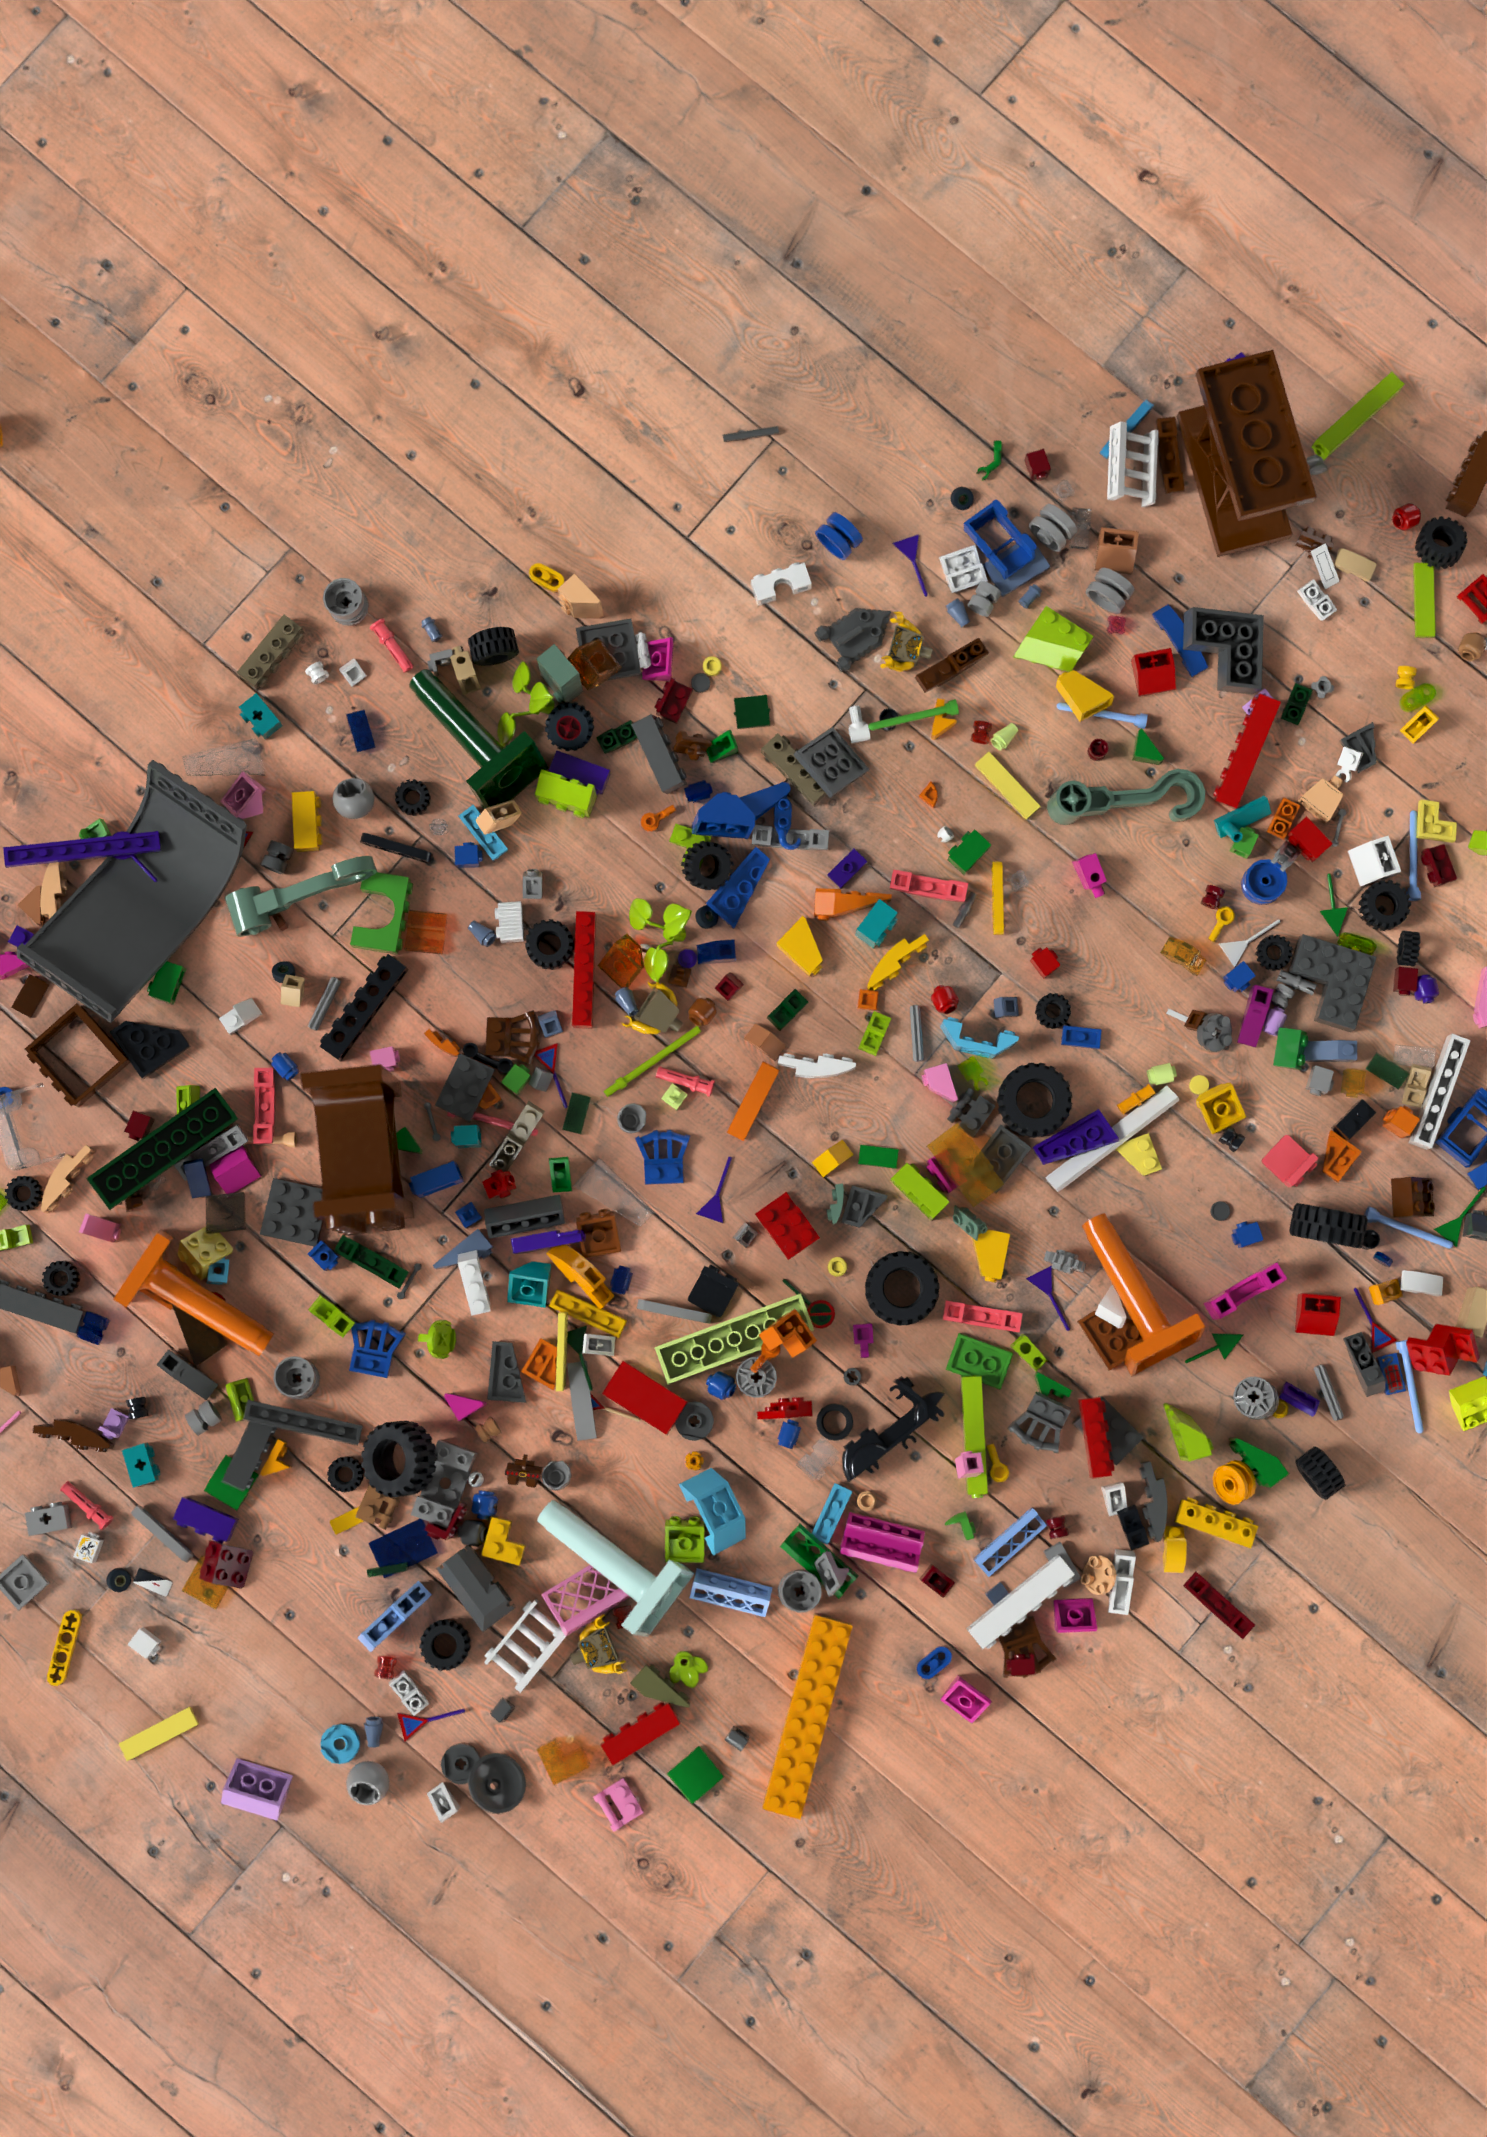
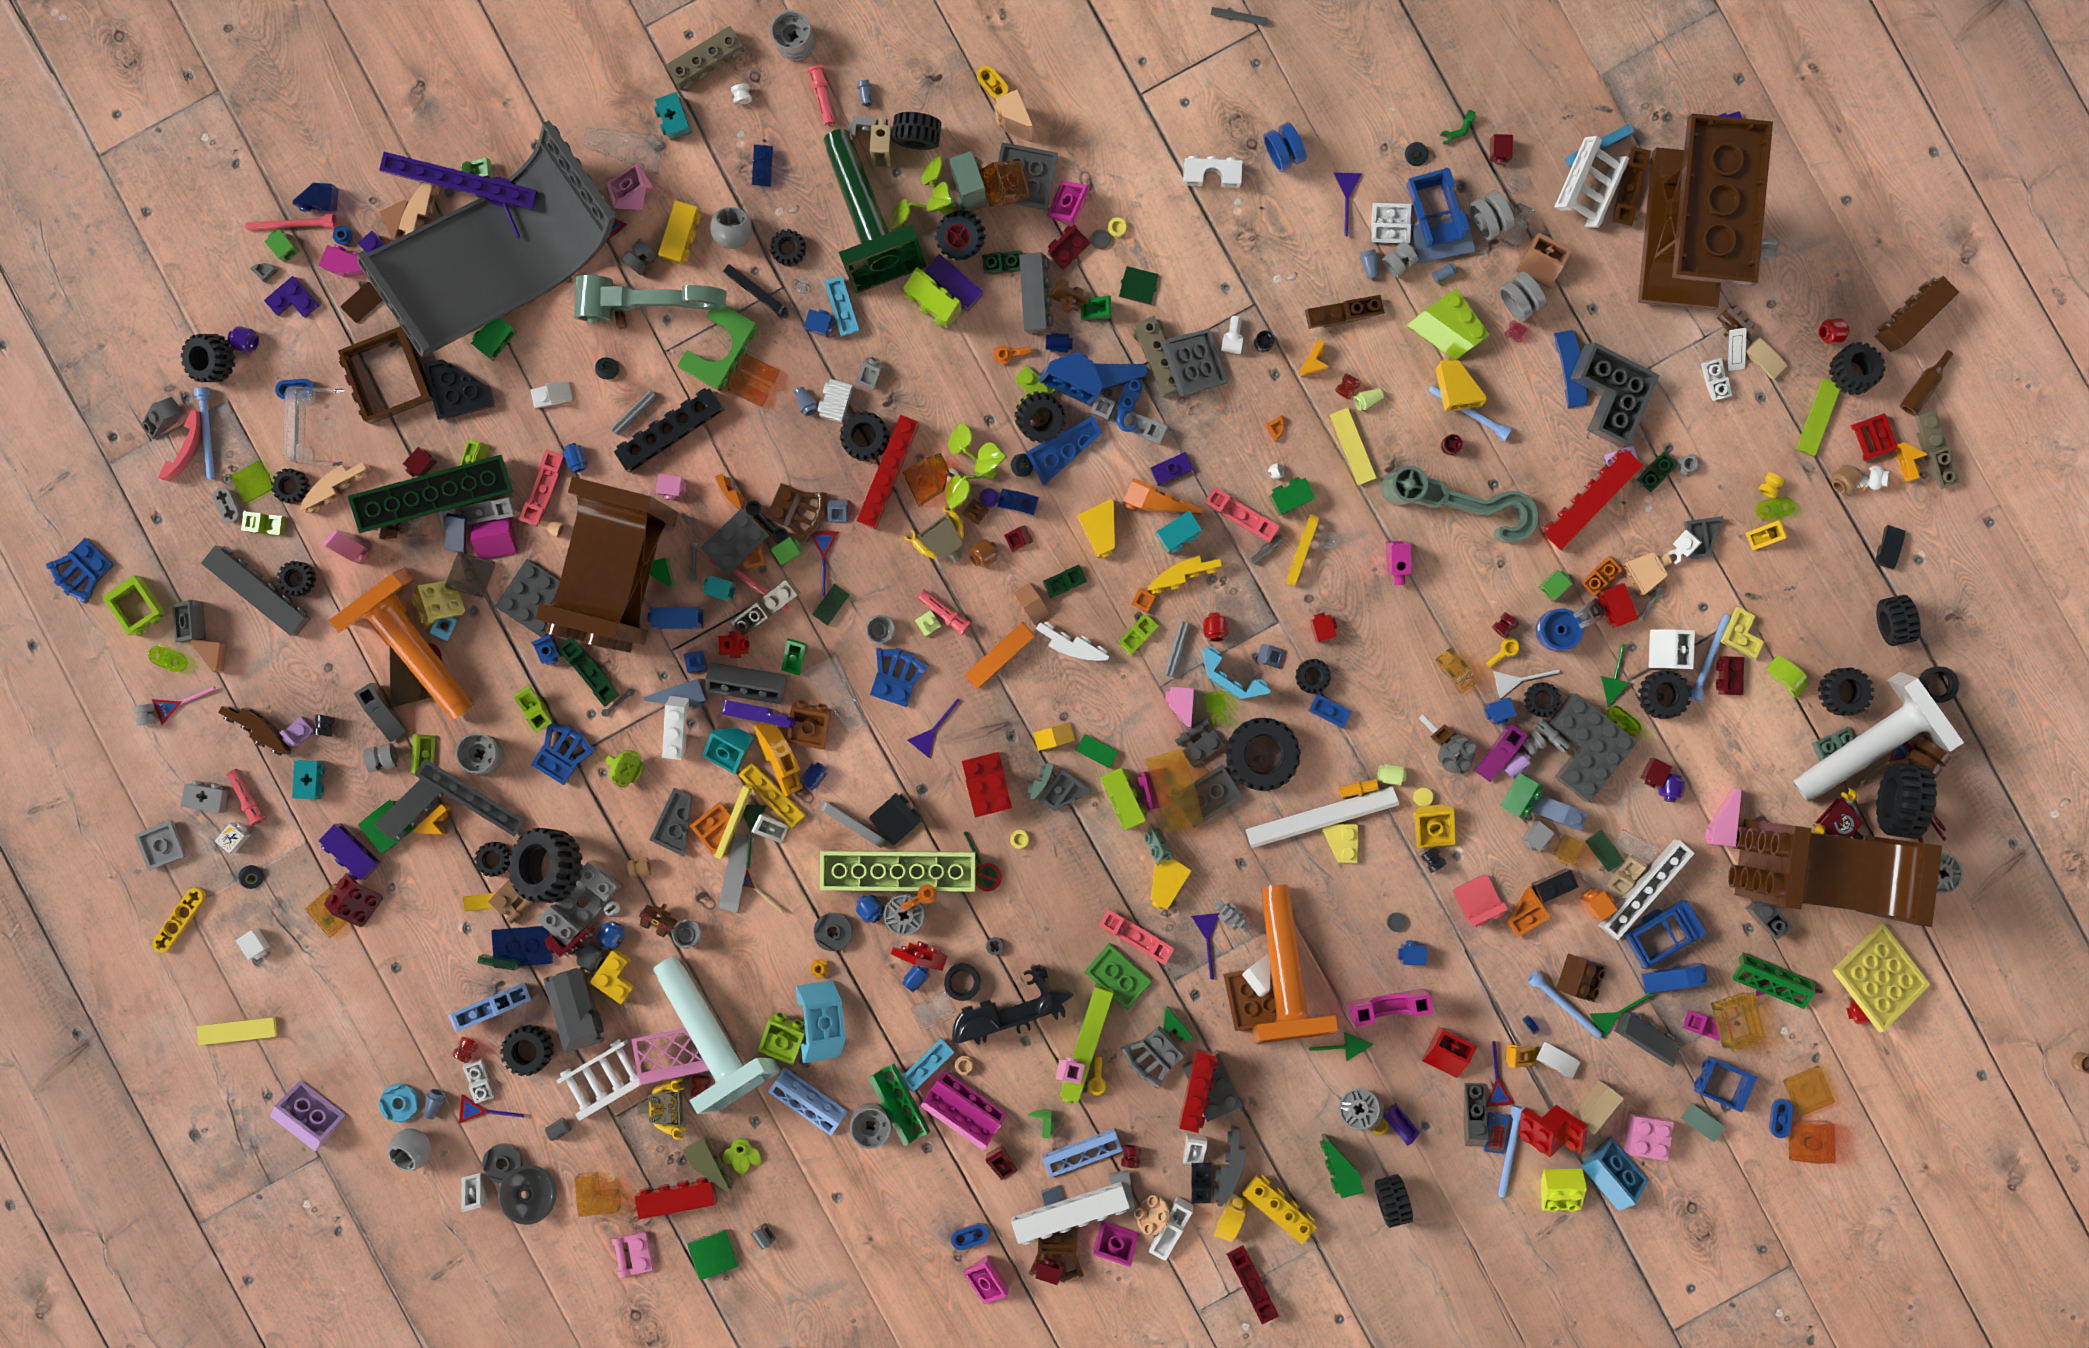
camera: 25 degrees right, 5 degrees up
clear blue wheel [76,1311,110,1345] -> none
light grey beam [131,1505,194,1563] -> none
sticker [133,1568,172,1596] -> none
tan brick [281,975,305,1007] -> none
white slope [339,659,367,687] -> none
dark pink slope [444,1393,487,1421] -> none
light nougat brick [476,800,522,835] -> none
light grey slope [529,1066,554,1092] -> none
red tile [602,1361,688,1435] -> none
lime bar [603,1026,702,1097] -> none
sand blue cone [615,987,639,1017] -> none
white axle [635,632,651,669] -> none
light grey slope [733,1223,758,1248] -> none
orange brick [758,1309,817,1358] -> none
light orange brick [762,1613,853,1820] -> none
dark grey shield [814,608,891,672] -> none
light grey slope [814,1552,849,1596] -> none
magenta plate [853,1324,874,1358] -> none
black tyre [865,1251,940,1326] -> none
bright green piece [868,699,959,730] -> none
torso [880,611,933,672] -> none
lime leg [1010,1334,1047,1372] -> none
dark purple wing [1033,1109,1119,1165] -> none
red slope [1131,648,1176,697] -> none
green slope [1132,729,1164,765] -> none
lime wedge [1163,1403,1213,1462] -> none
light orange wheel [1213,1460,1256,1505] -> none
teal piece [1214,796,1272,842] -> none
black tyre [1289,1203,1368,1249] -> none
lime brick [1311,372,1405,460] -> none
light grey axle [1314,1364,1344,1421] -> none
black wheel [1361,1230,1380,1250] -> none
black tyre [1397,931,1420,966] -> none

